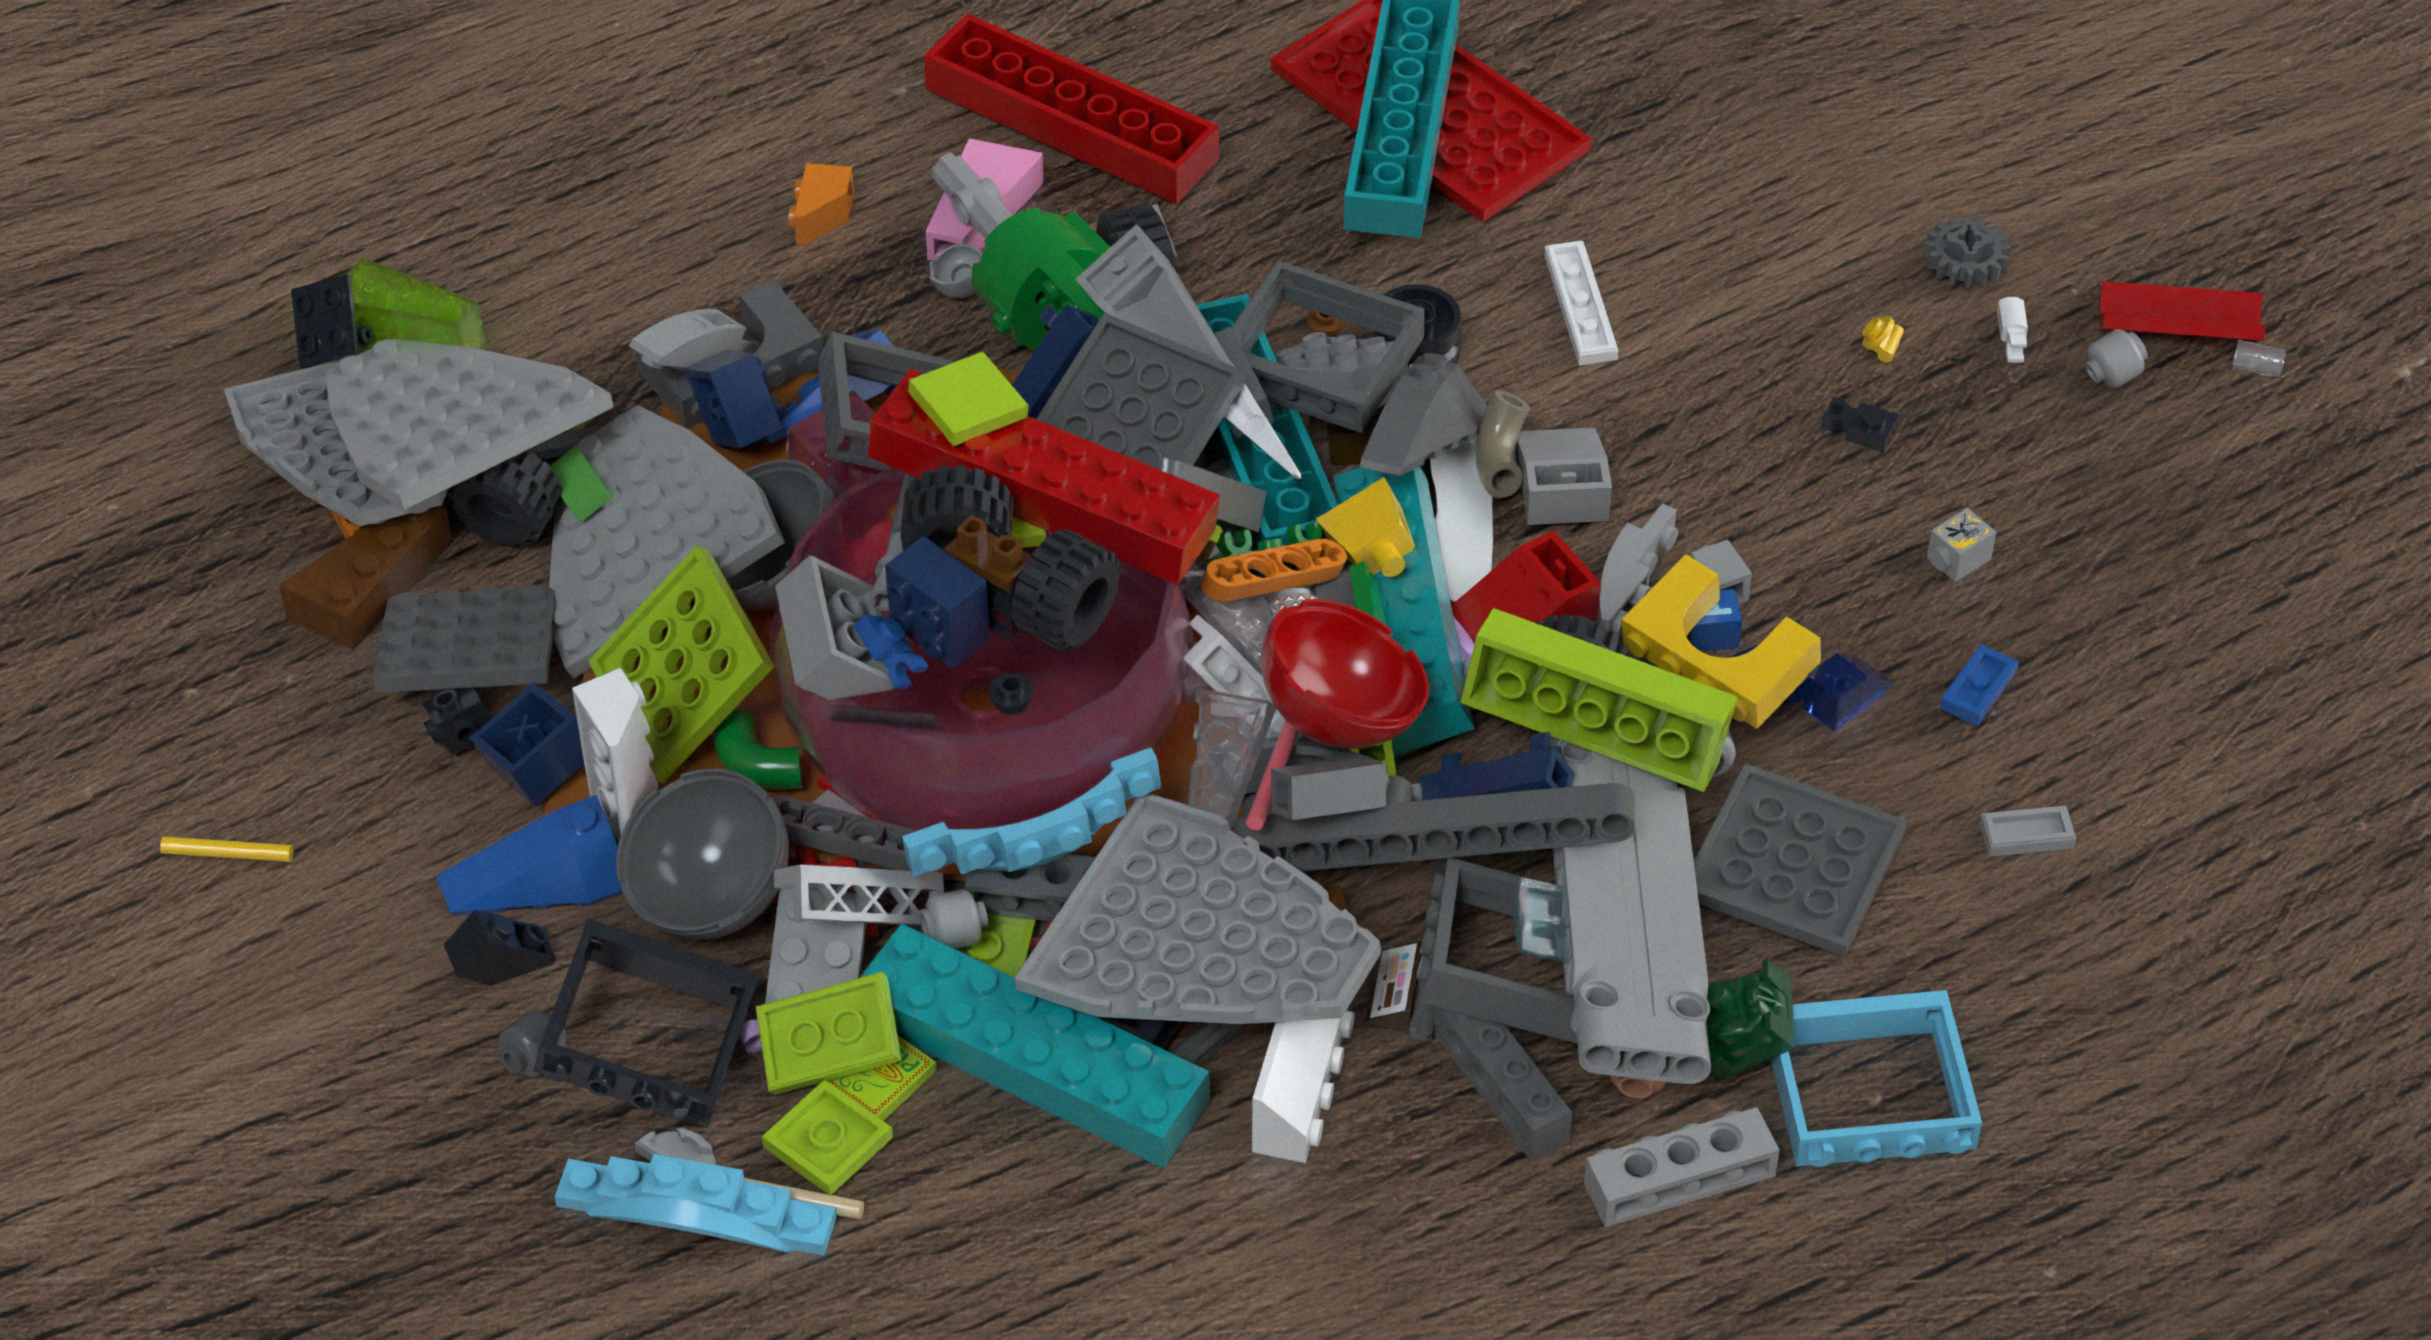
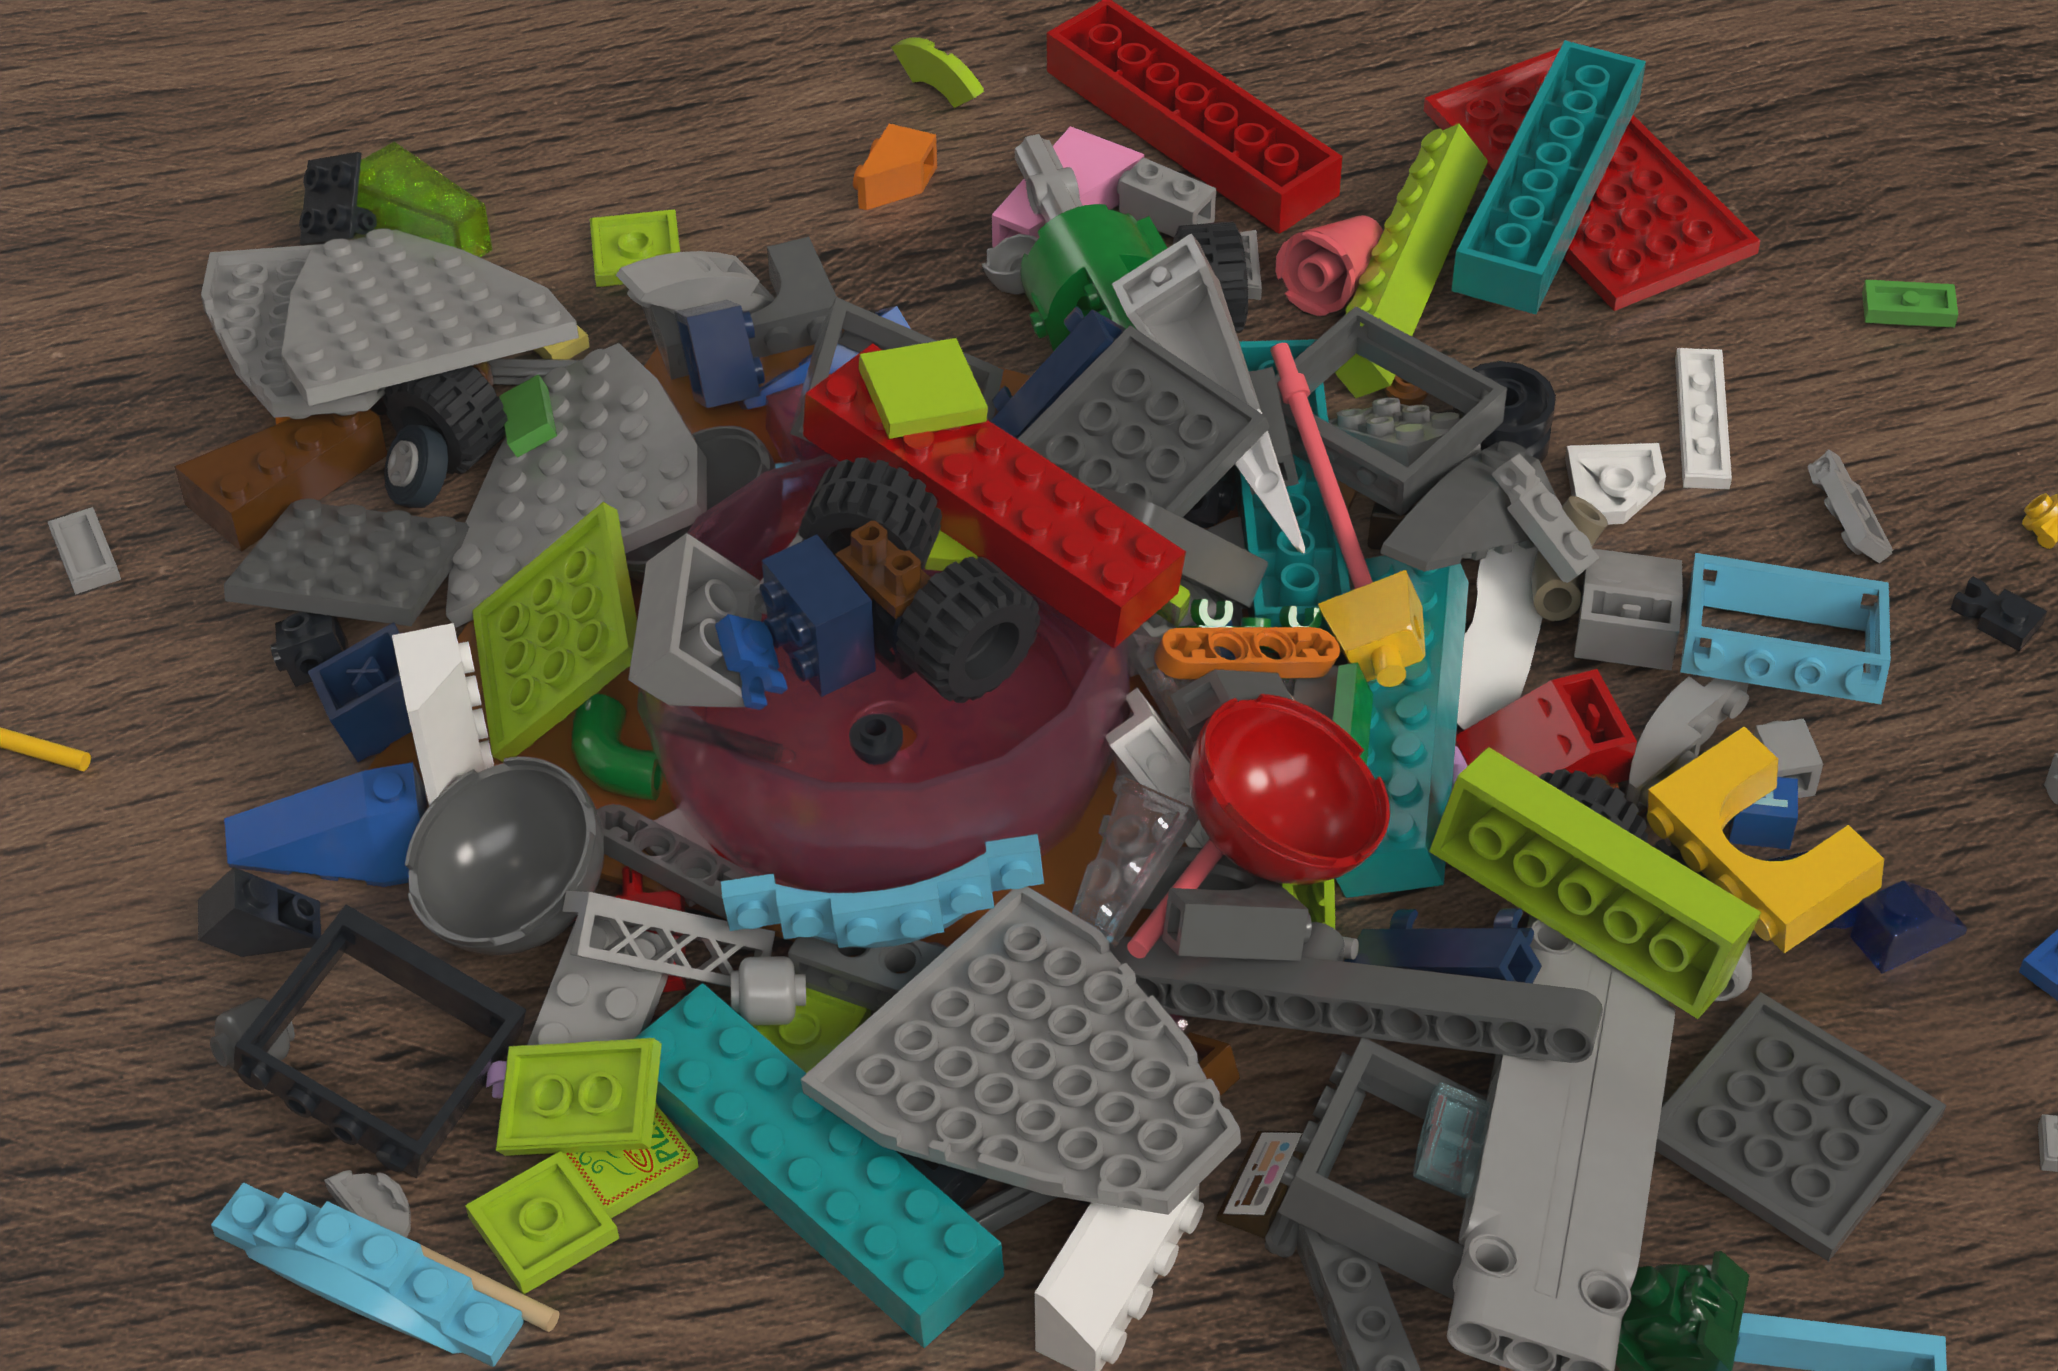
camera: 15 degrees right, 0 degrees up
none -> light grey tile [48,507,121,595]
none -> black wheel [384,425,448,508]
none -> lime tile [590,210,680,287]
none -> lime tile [891,37,984,108]
none -> light grey brick [1117,157,1216,237]
none -> dark grey slope [1170,669,1293,741]
none -> coral bar [1270,343,1373,589]
none -> coral cone [1275,215,1383,316]
none -> lime brick [1334,124,1488,398]
none -> light grey hinge [1491,454,1600,583]
none -> white plate [1565,443,1666,525]
none -> medium azure window [1680,553,1891,704]
none -> light grey hinge [1808,450,1893,563]
none -> bright green plate [1862,280,1958,328]

